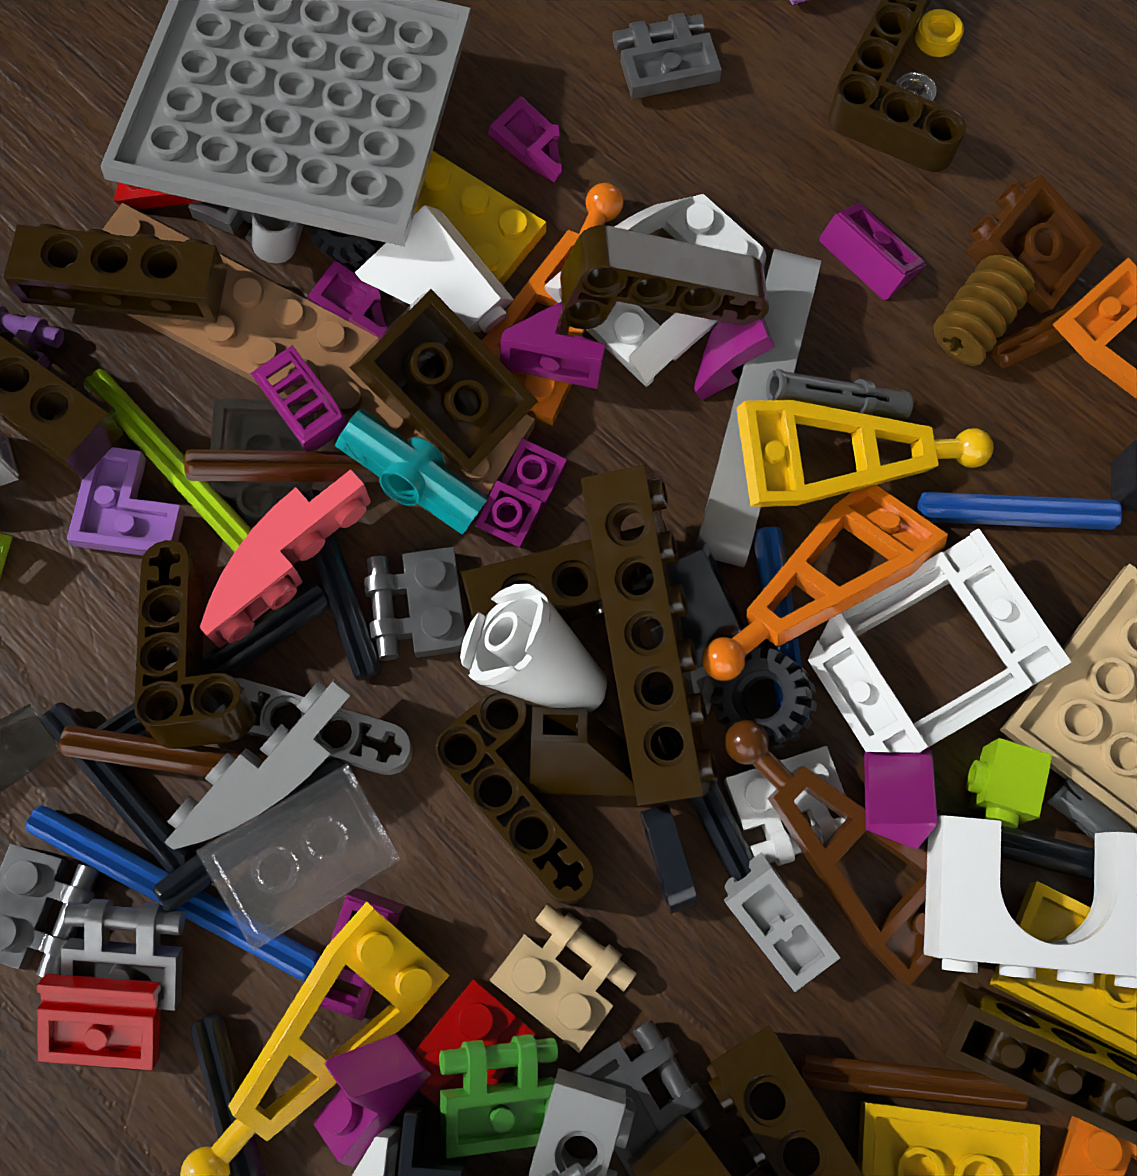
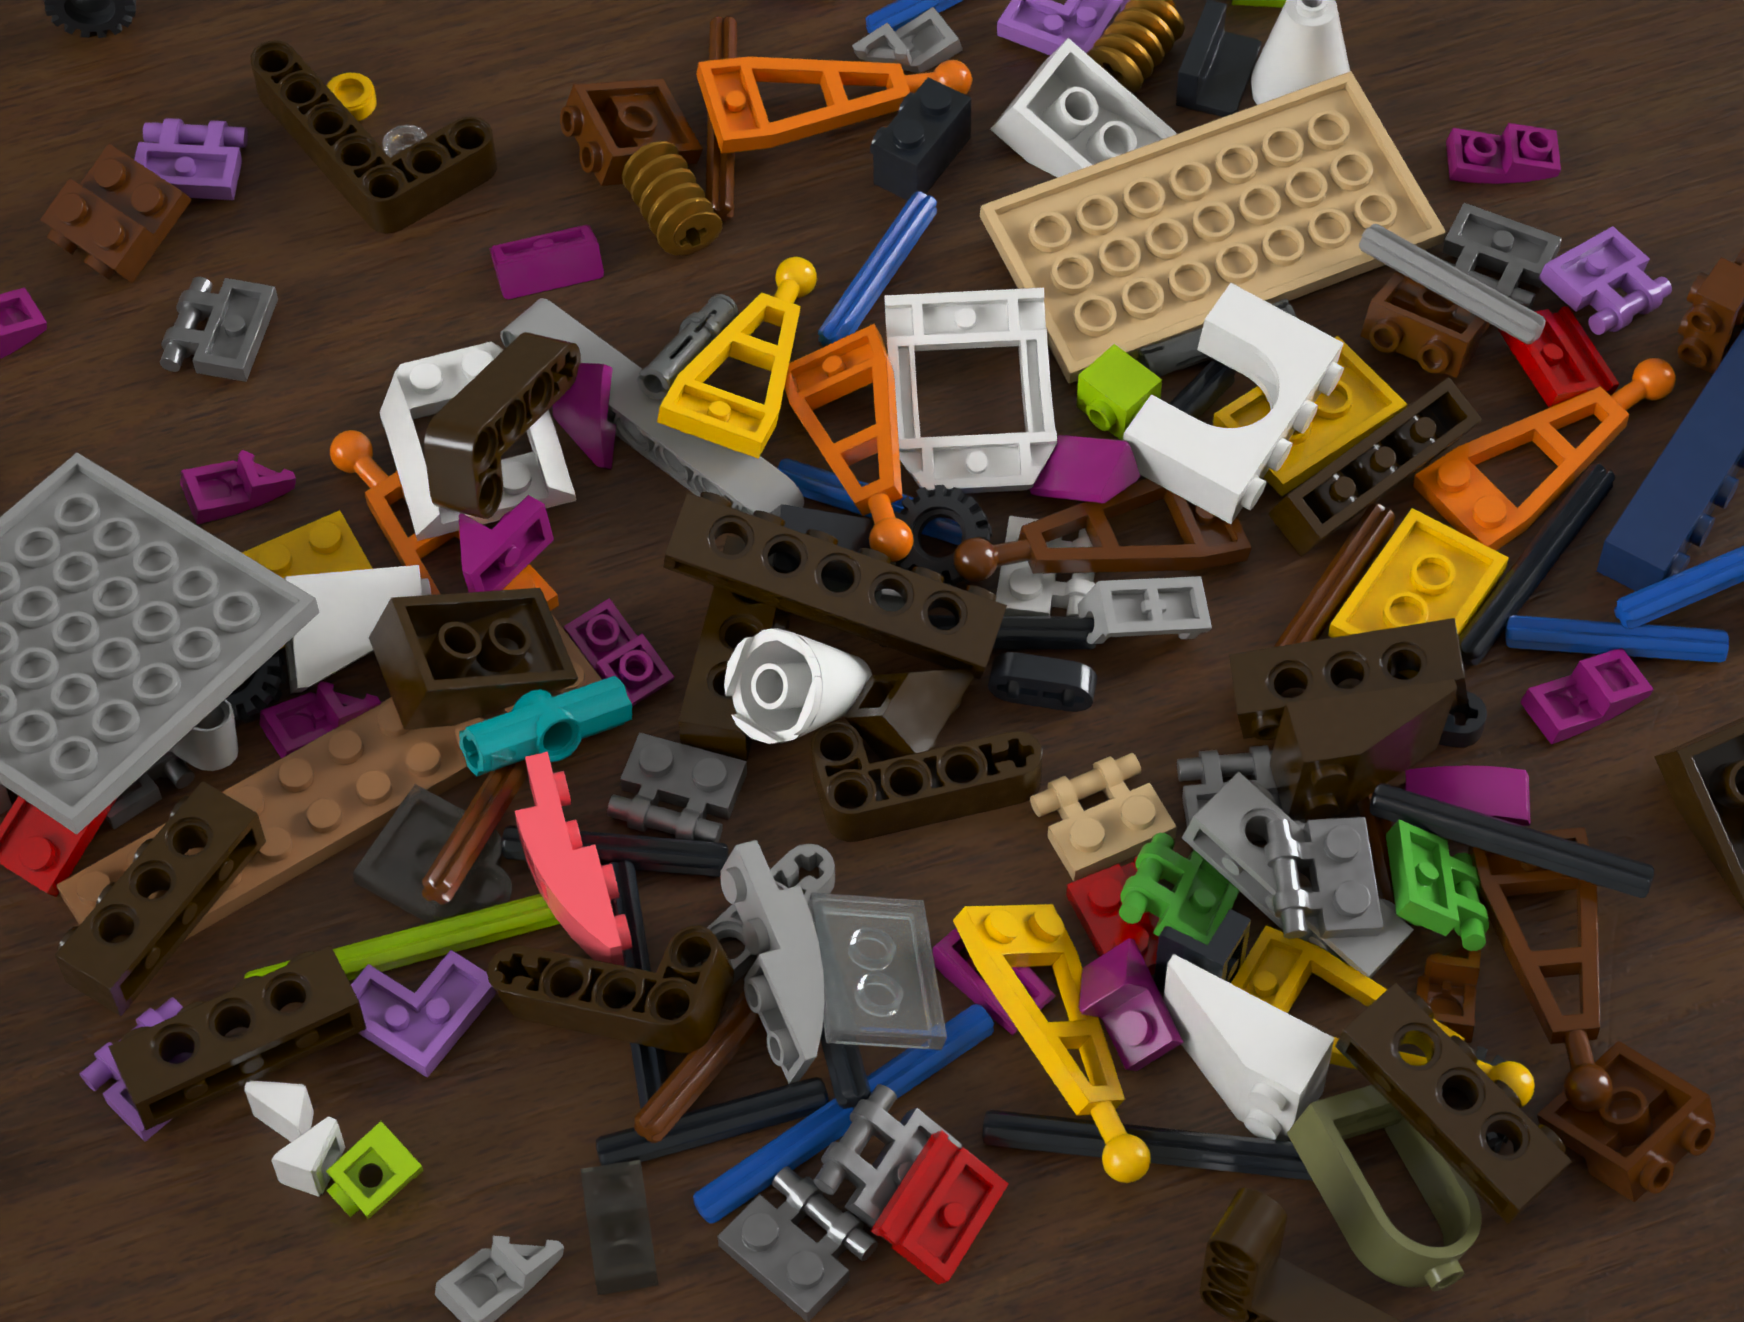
camera: 60 degrees left, 15 degrees down
magenta slope [250,345,348,451] -> none

